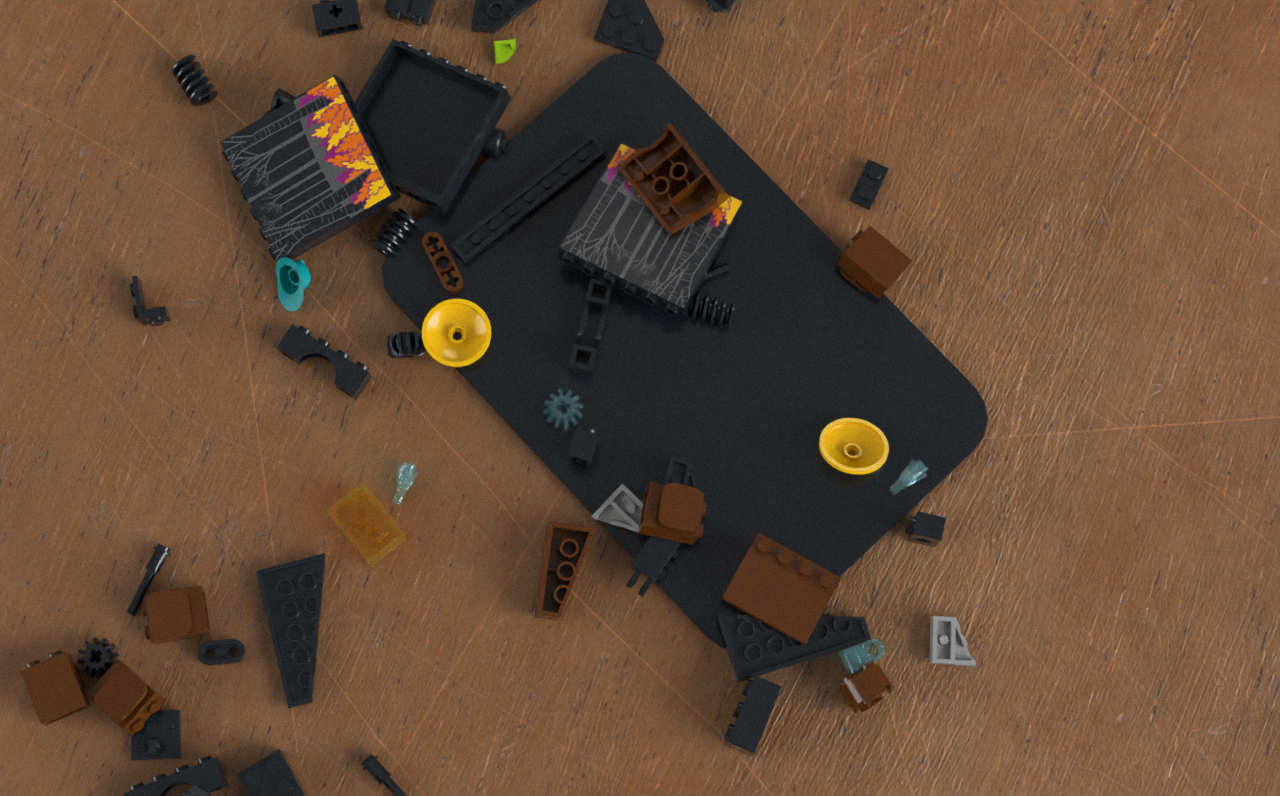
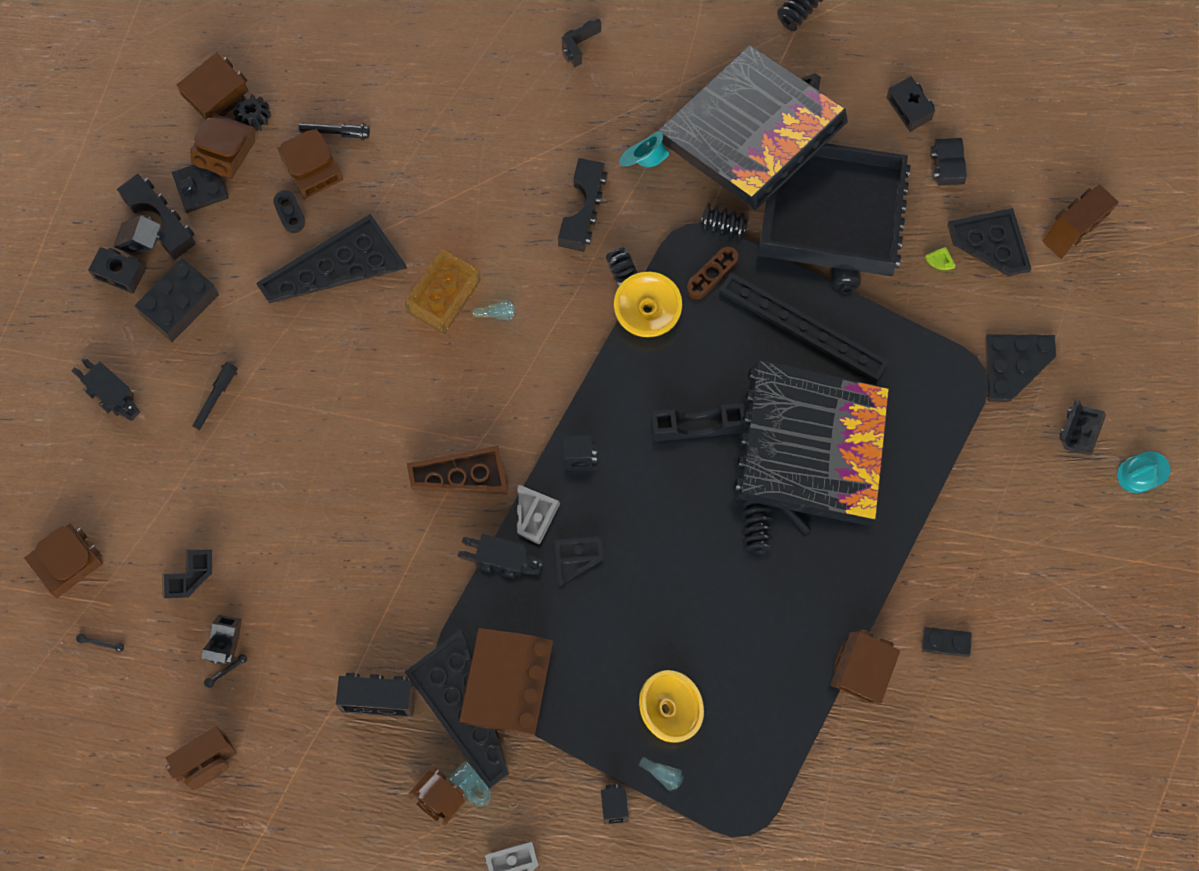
camera: 75 degrees right, 5 degrees down
clear light blue gear [544,389,583,429] -> none
reddish brown piece [617,123,730,235] -> none
reddish brown brick [638,482,707,545] -> none

